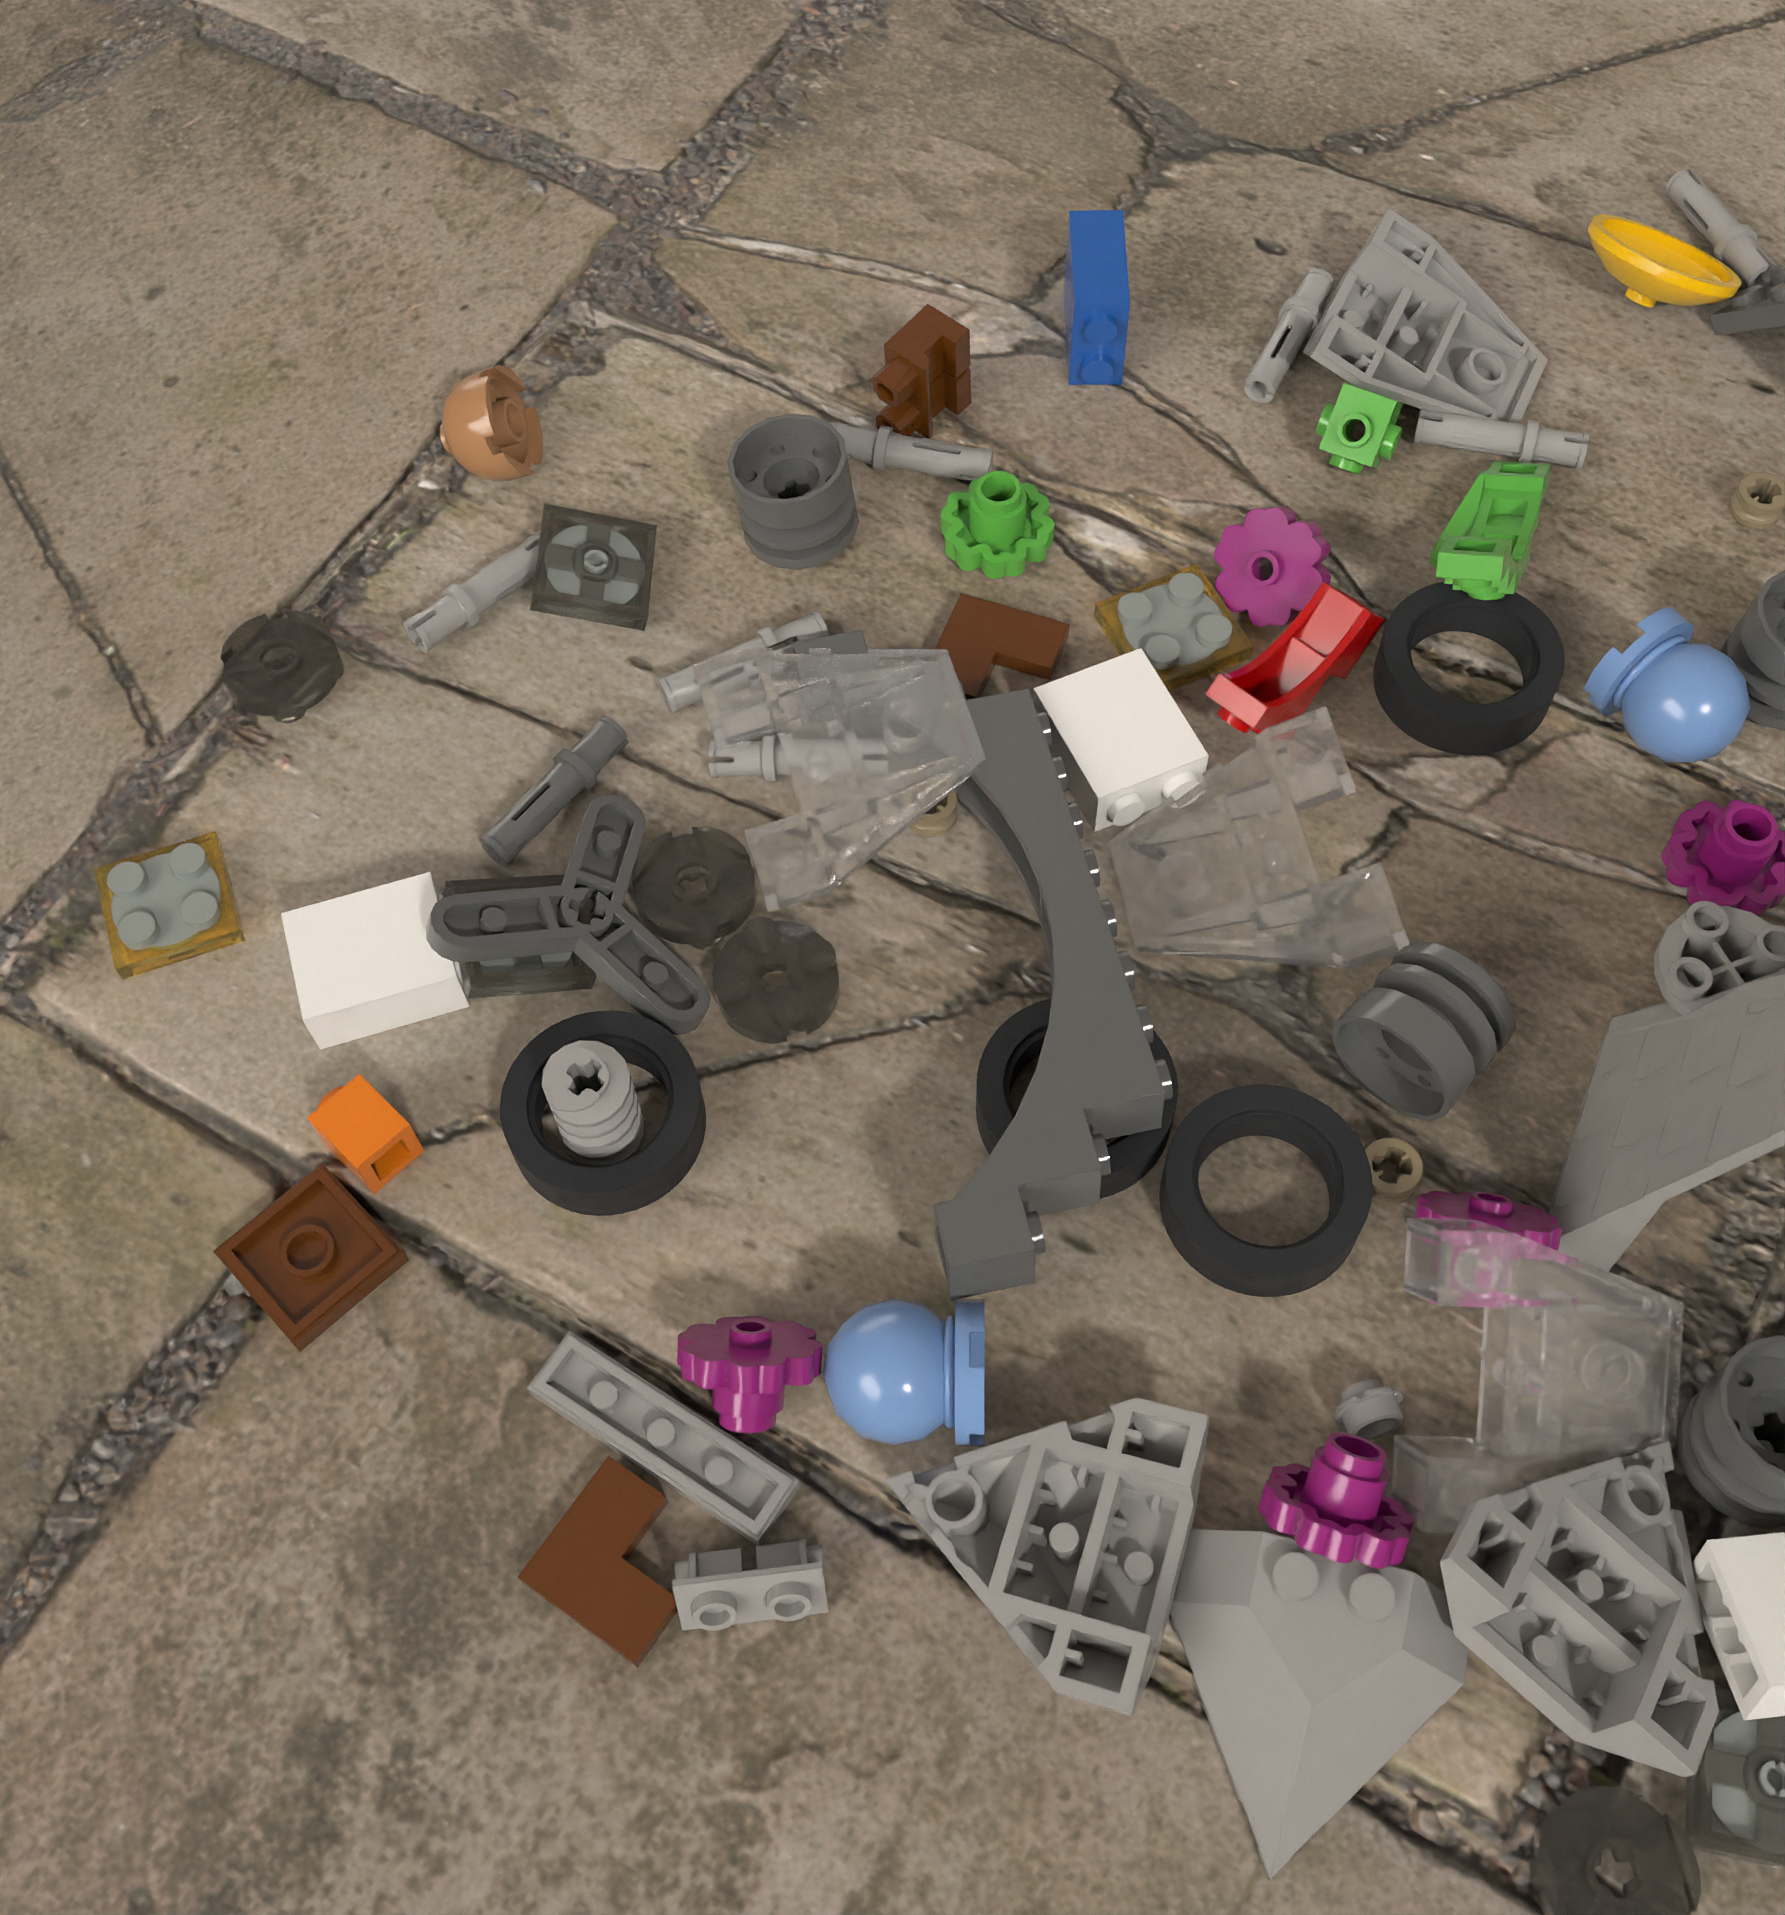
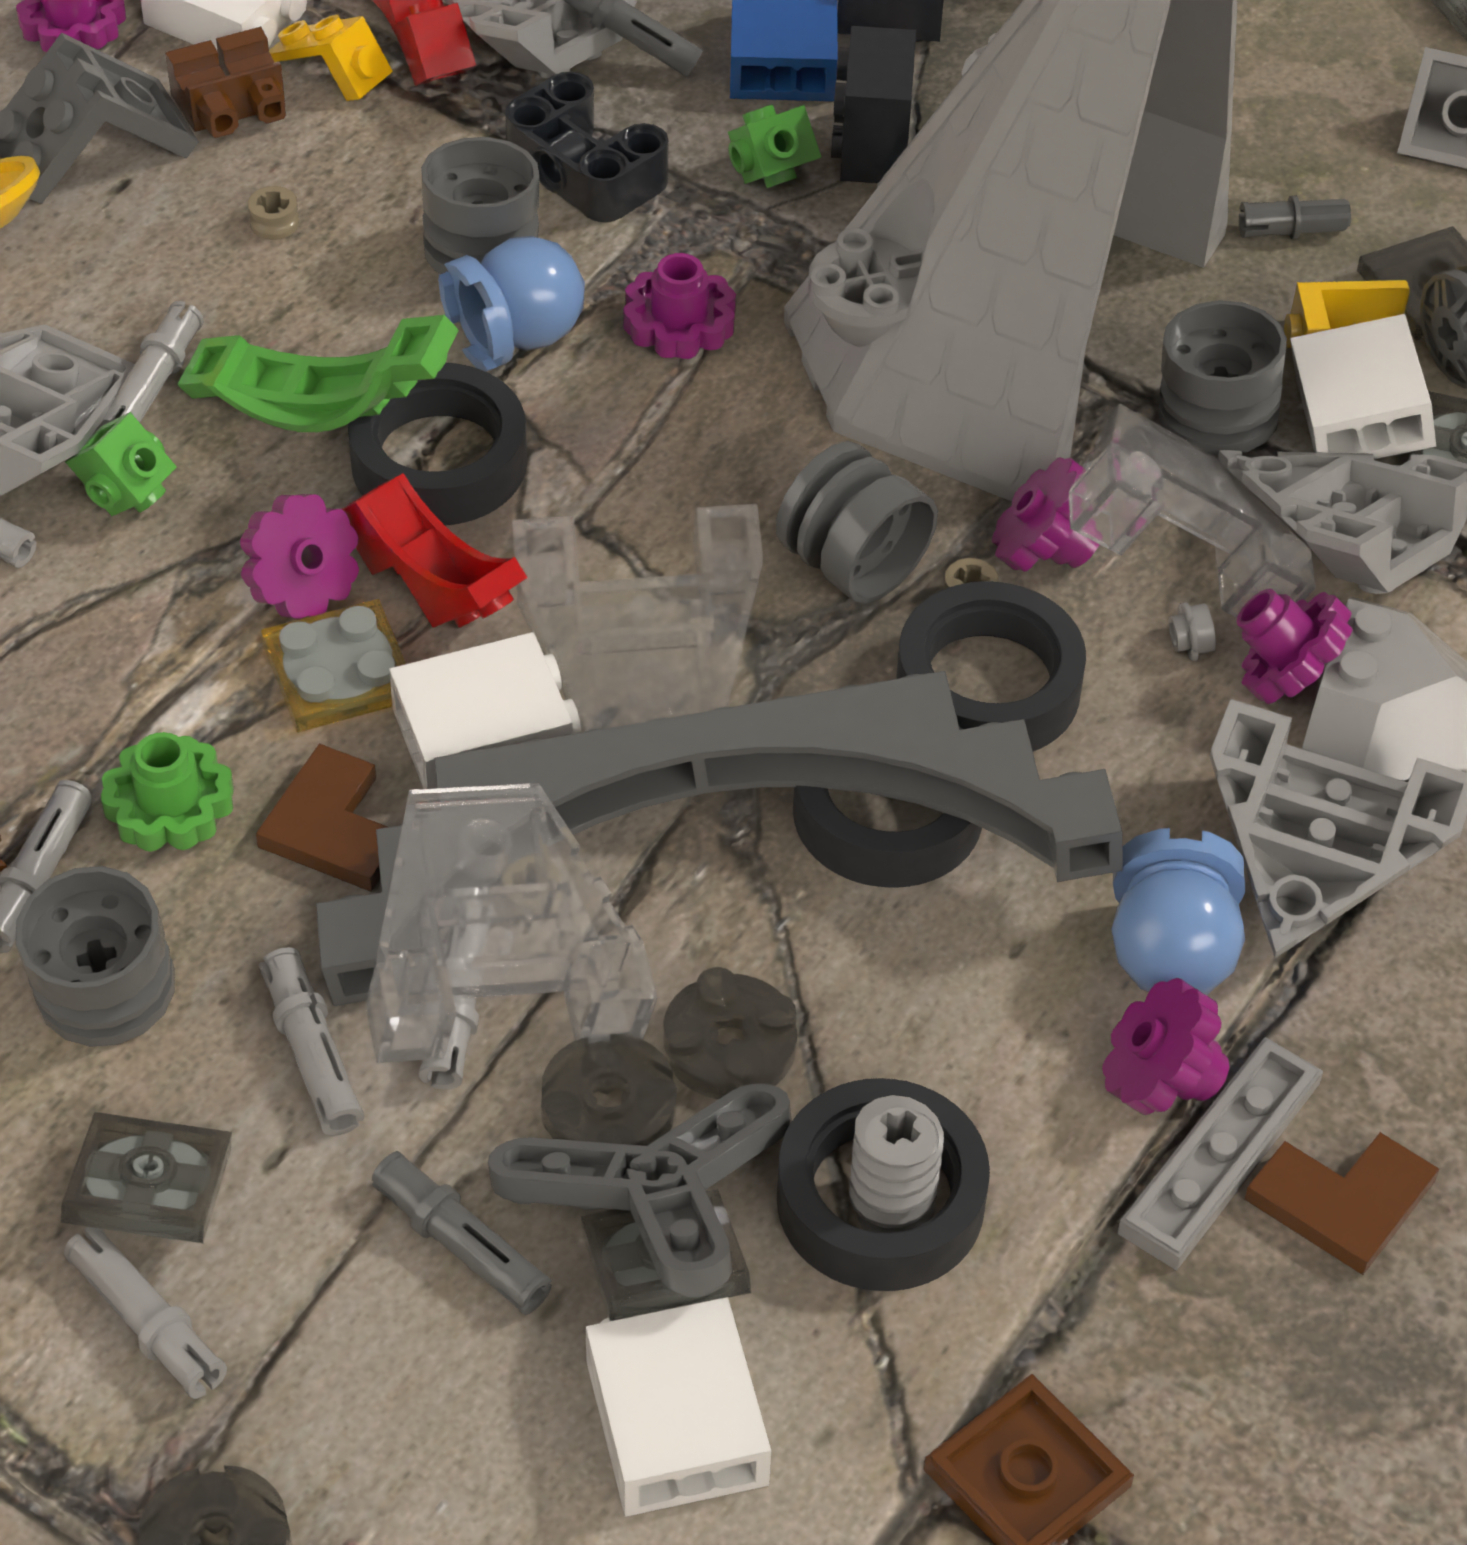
camera: 90 degrees left, 10 degrees down
orange brick [306,1074,424,1195] -> none
light grey hinge [672,1538,829,1631] -> none

